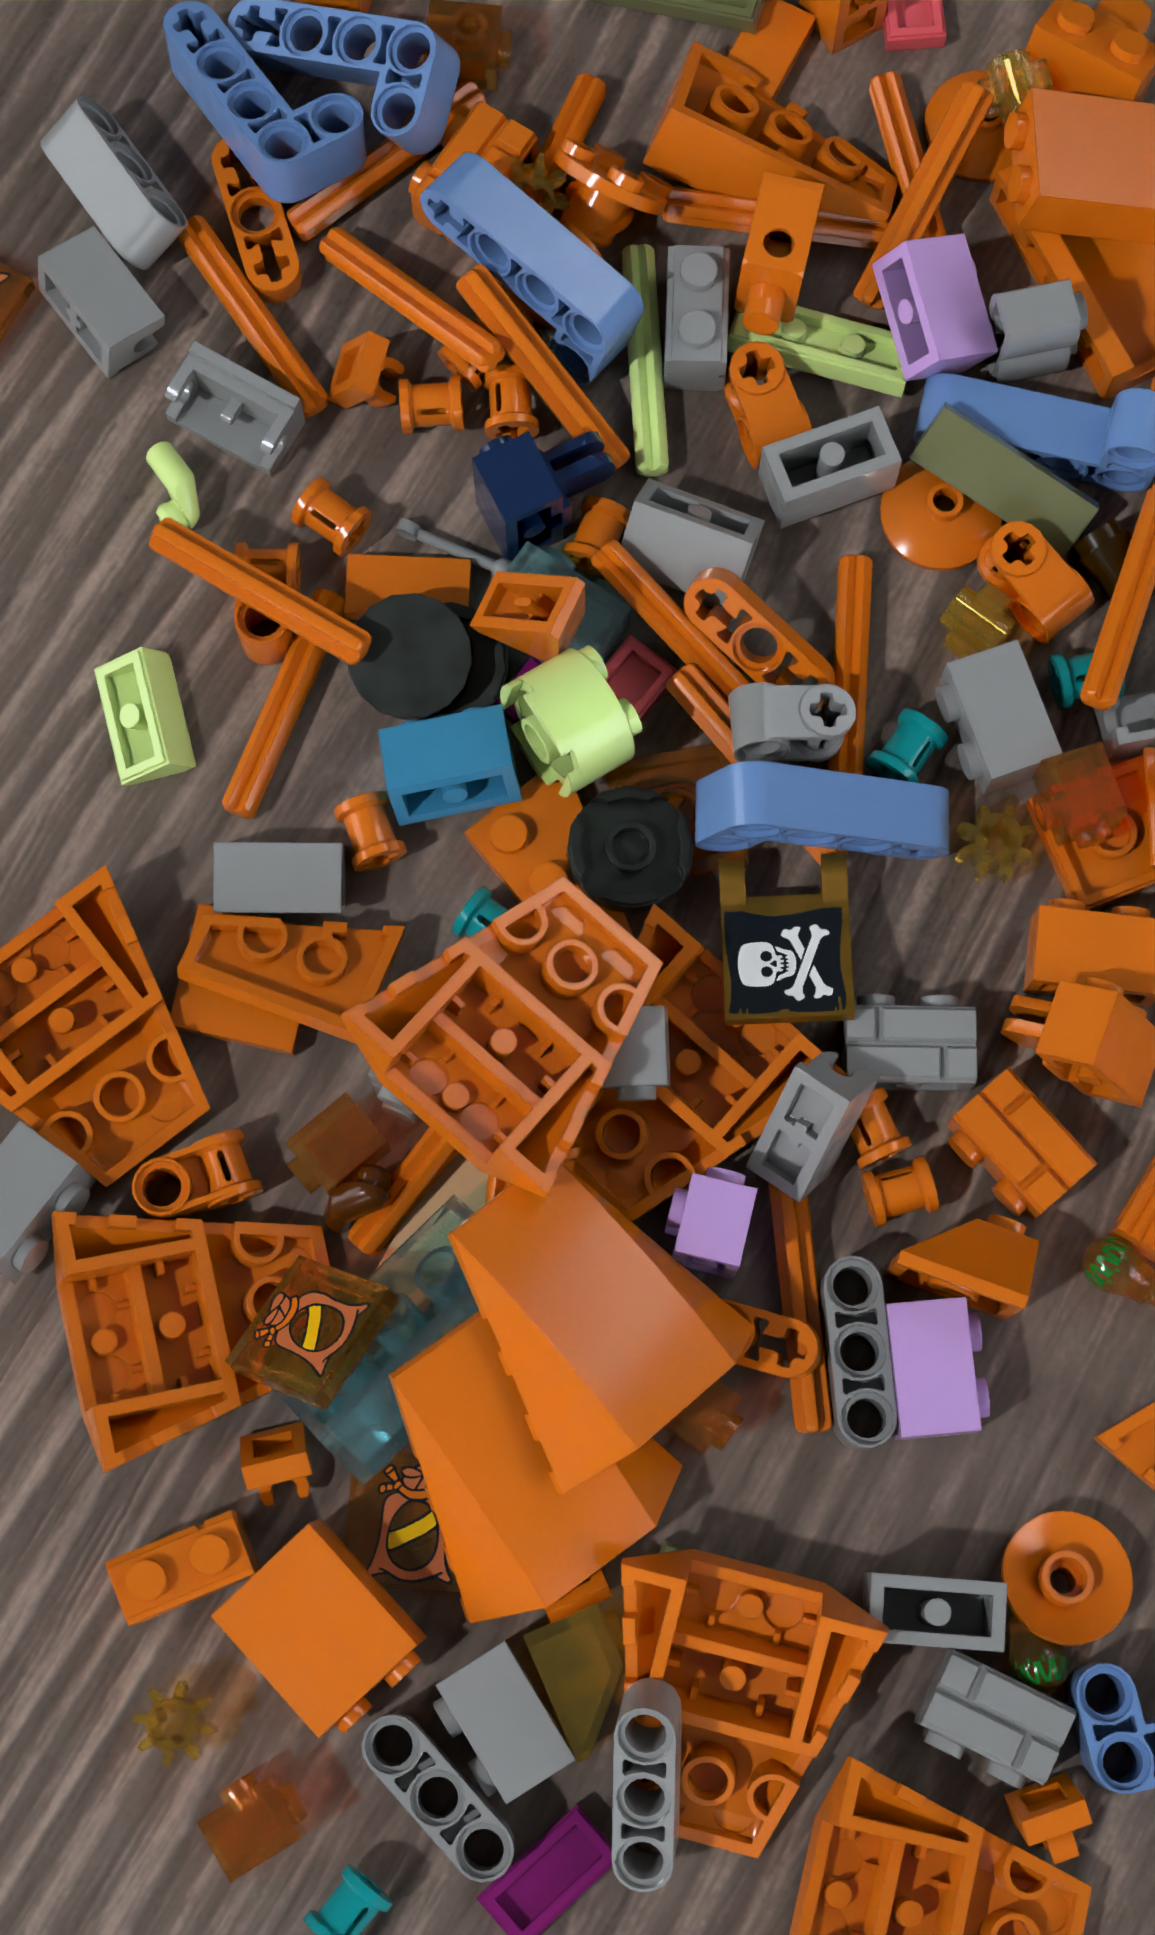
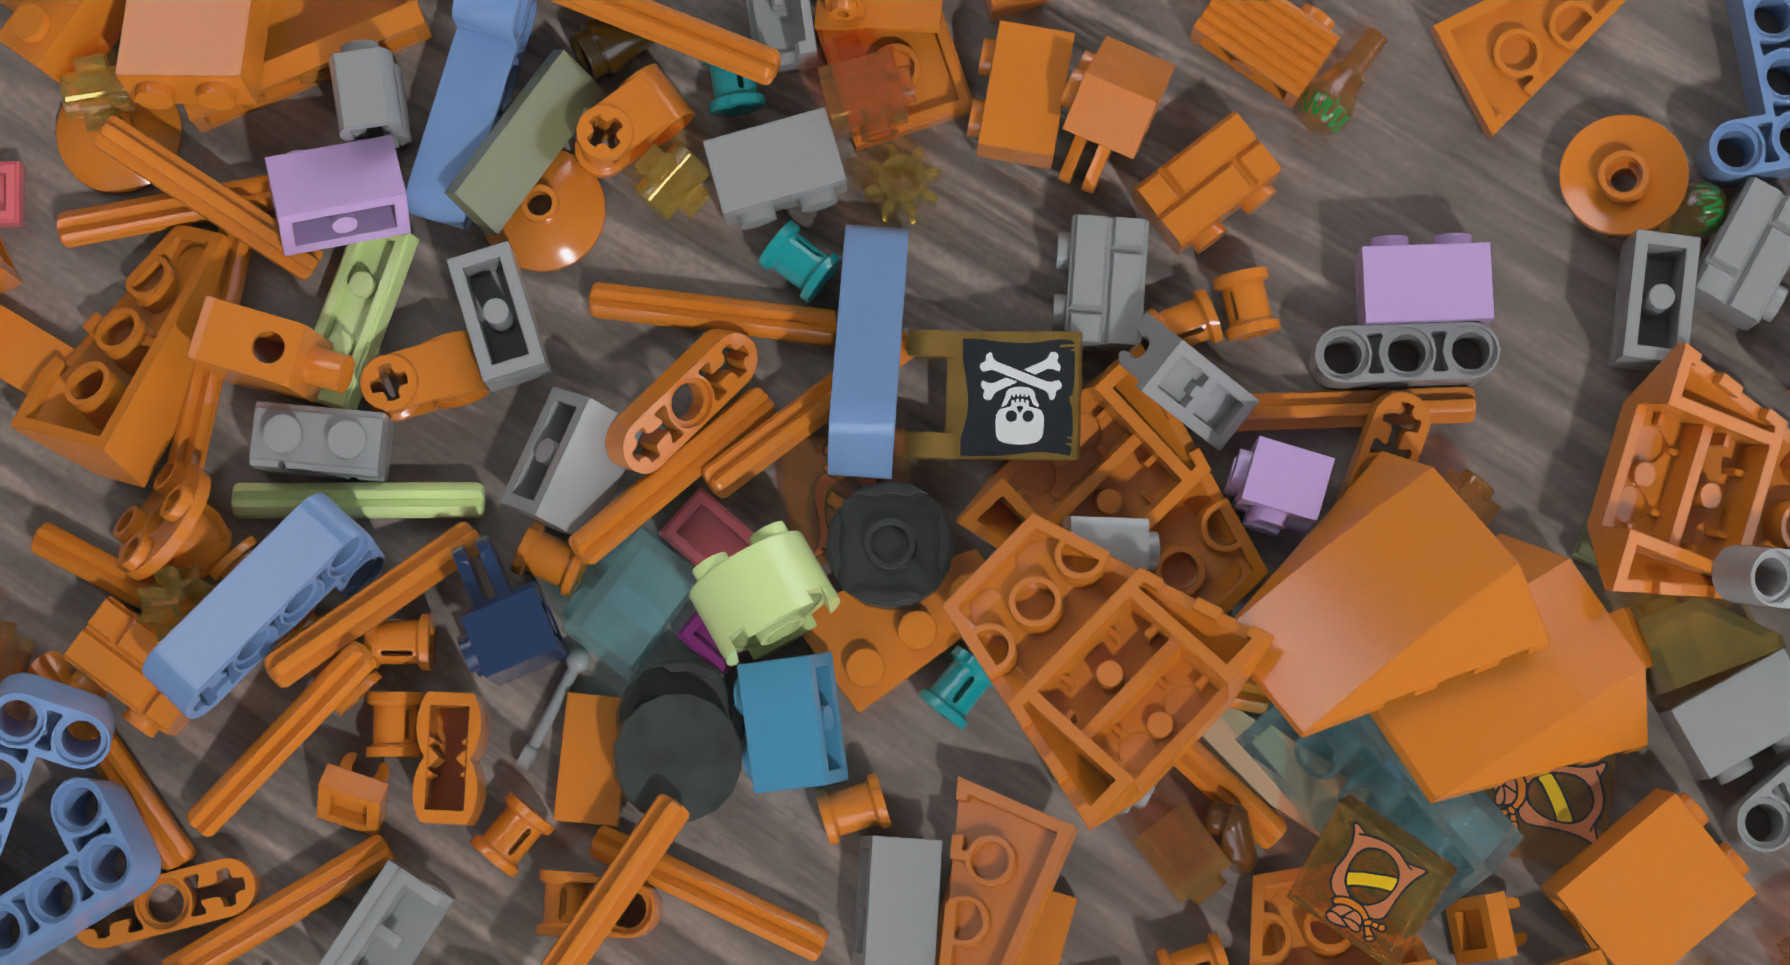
camera: 85 degrees left, 5 degrees up
orange slope [469,571,585,662] -> none
light grey piece [728,682,856,762] -> none
orange slope [883,1214,1039,1321] -> none
none -> orange brick [412,691,490,826]

